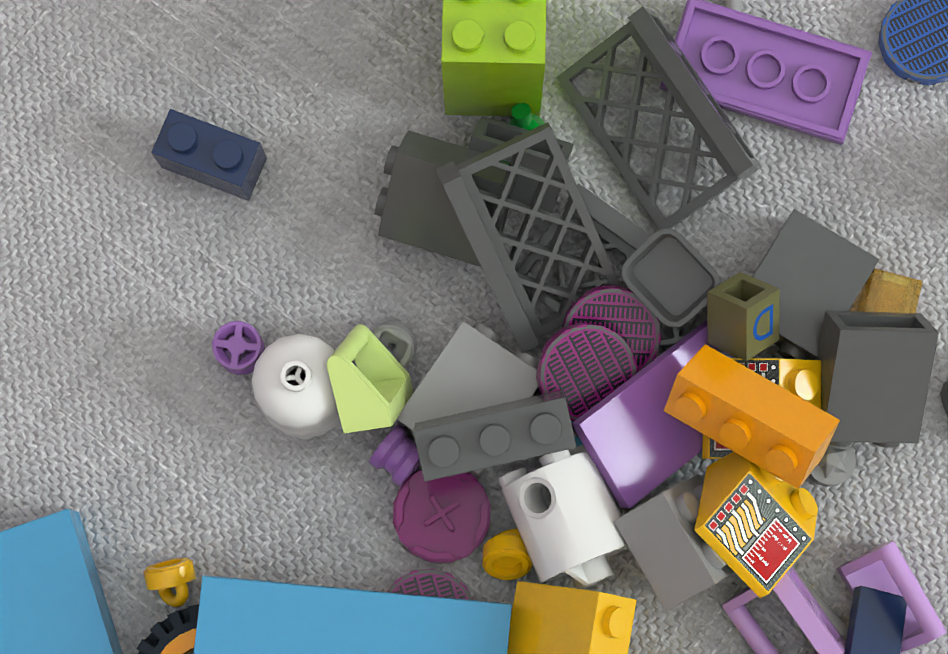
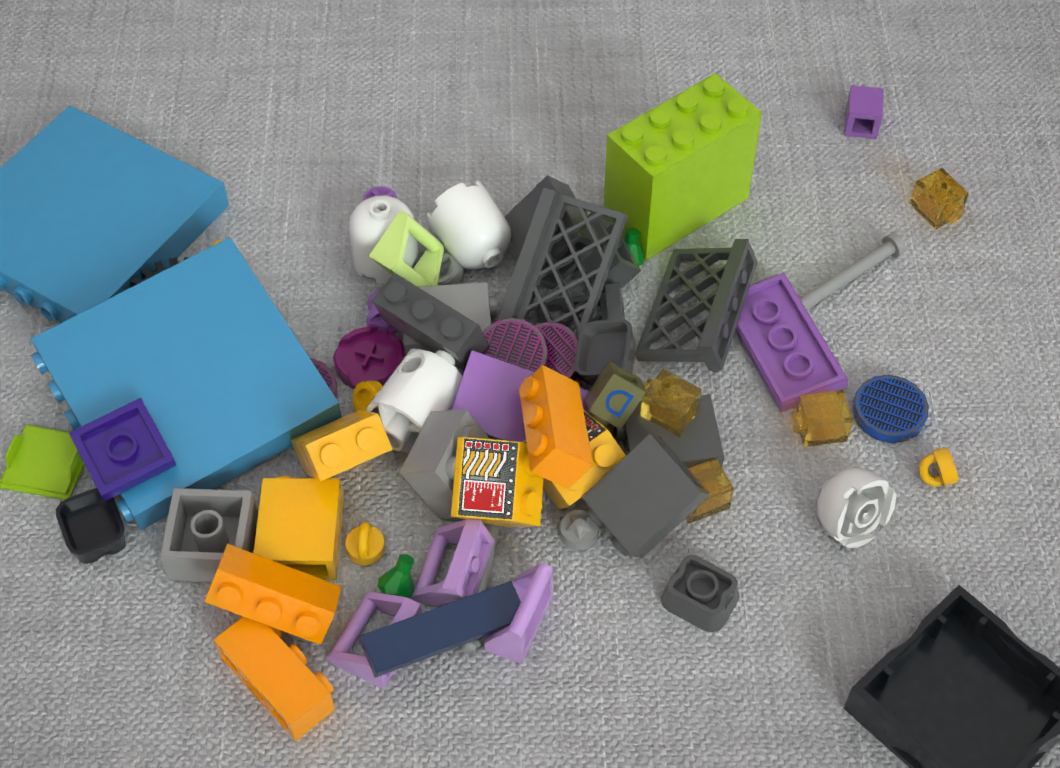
camera: 50 degrees right, 25 degrees down
dark blue piece [151,109,267,201] -> none
none -> white cylinder [426,181,511,270]
none -> clear yellow brick [641,369,702,437]
none -> clear yellow brick [791,390,853,447]

